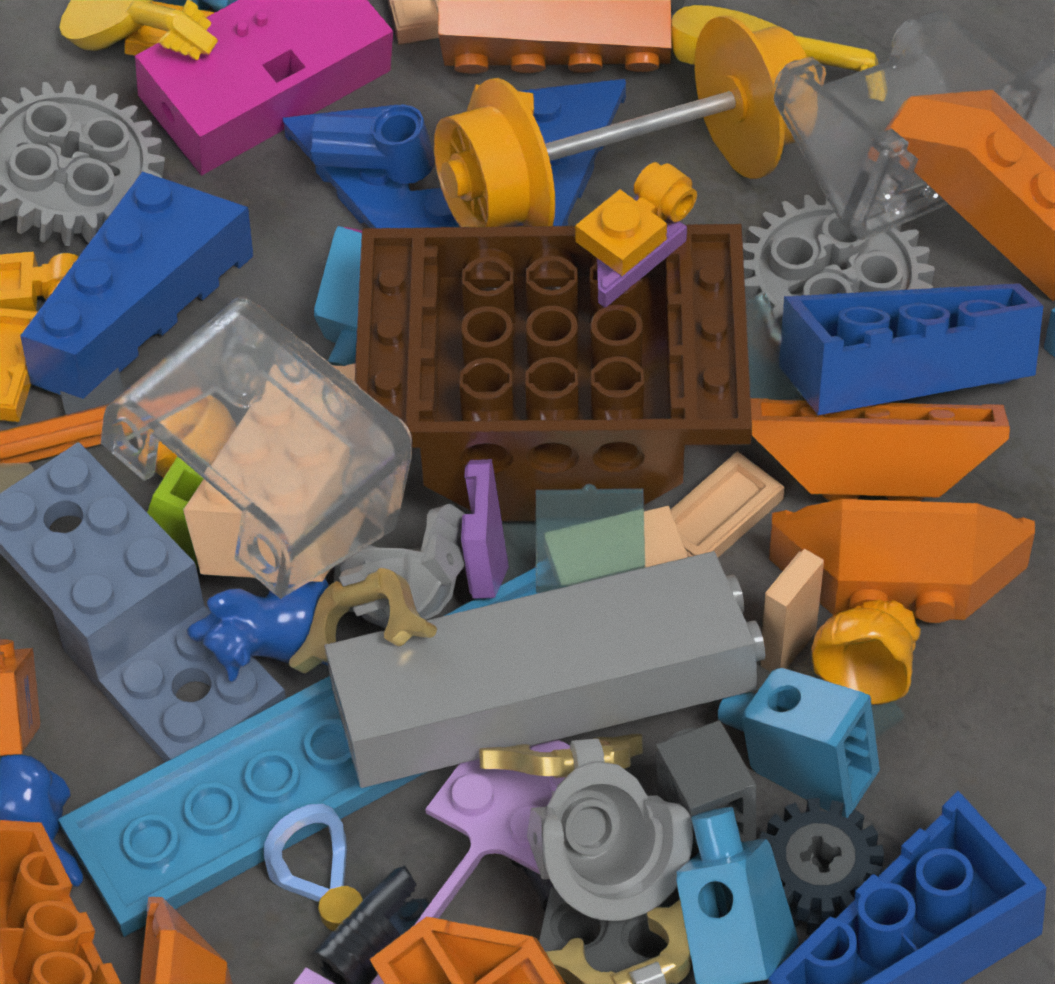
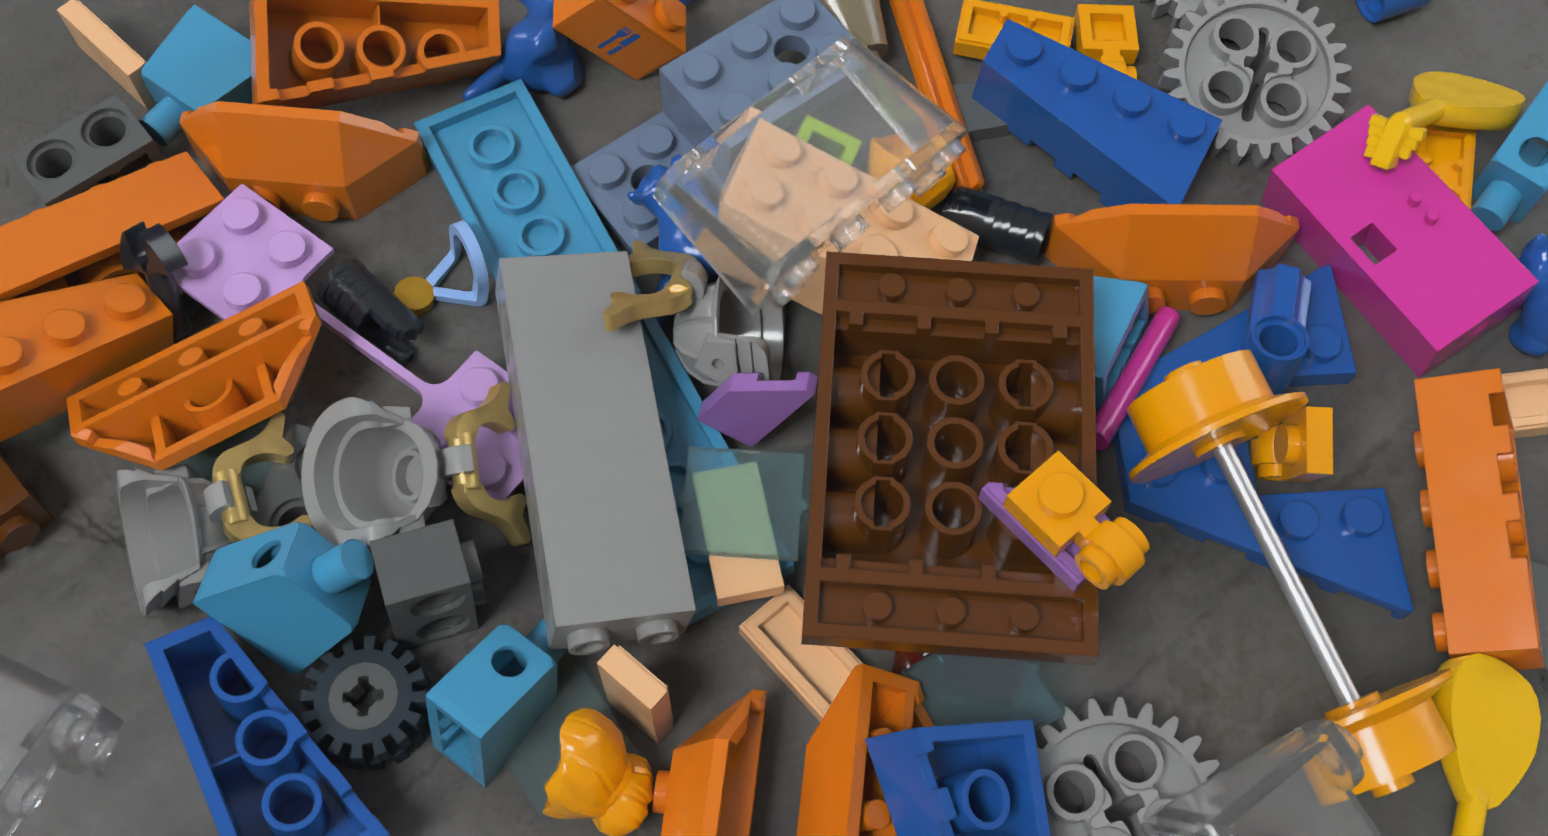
camera: 90 degrees right, 10 degrees up
none -> orange wedge [1044,204,1299,315]

